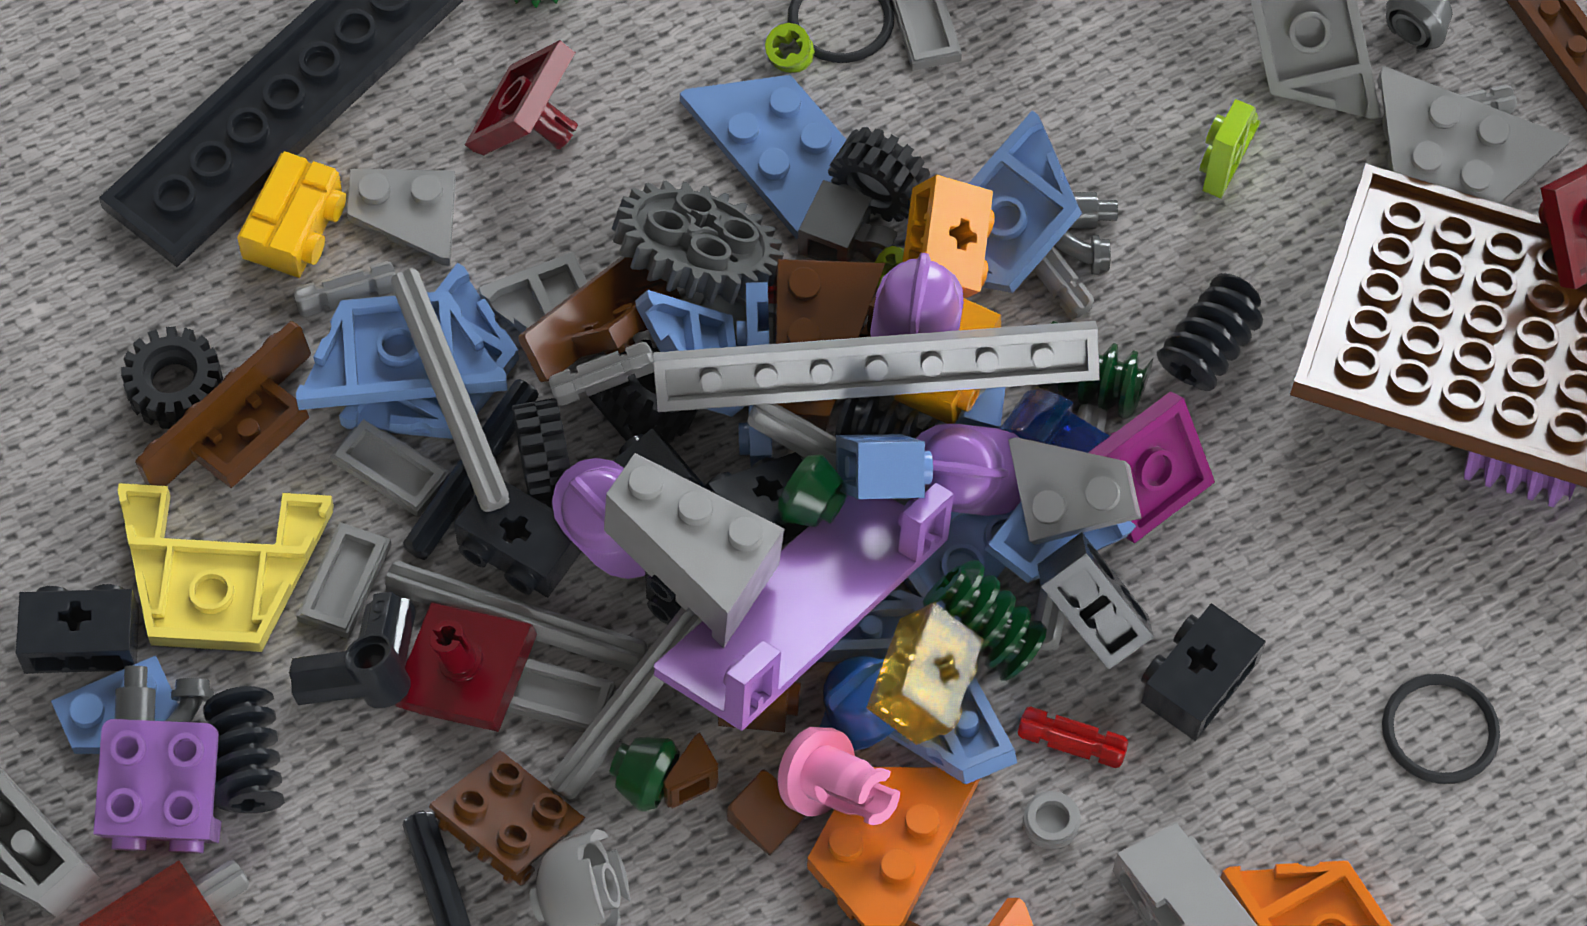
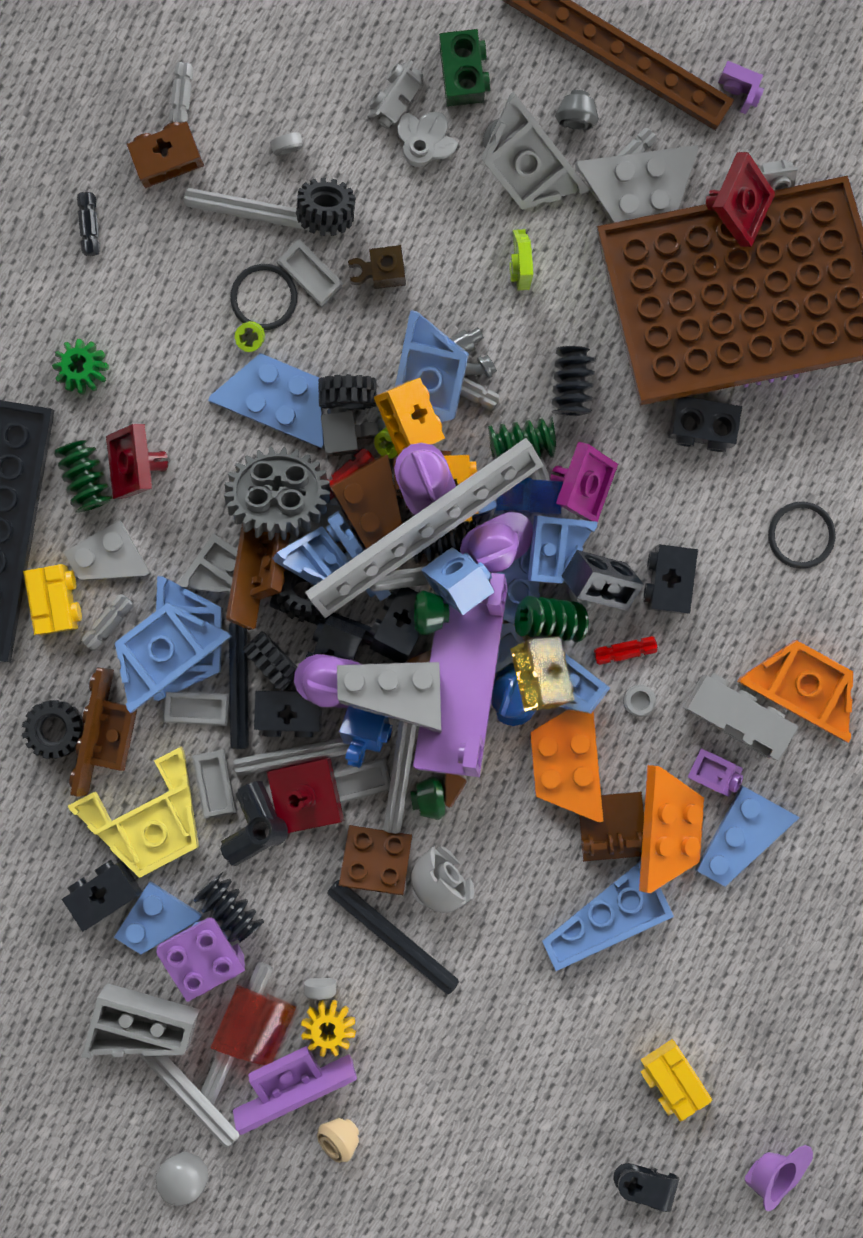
camera: 30 degrees left, 25 degrees up
dark grey plant [114,665,214,722] -> none
light grey axle [391,269,509,512] -> none
light grey axle [549,342,654,406] -> none
reddish brown slope [727,769,806,856] -> none
bright pink piece [778,727,900,825] -> none
light grey wing [1008,437,1141,545] -> none
none -> dark green piece [54,440,113,513]
none -> blue brick [339,706,393,768]
none -> dark brown brick [348,245,406,289]
none -> black brick [668,397,743,452]

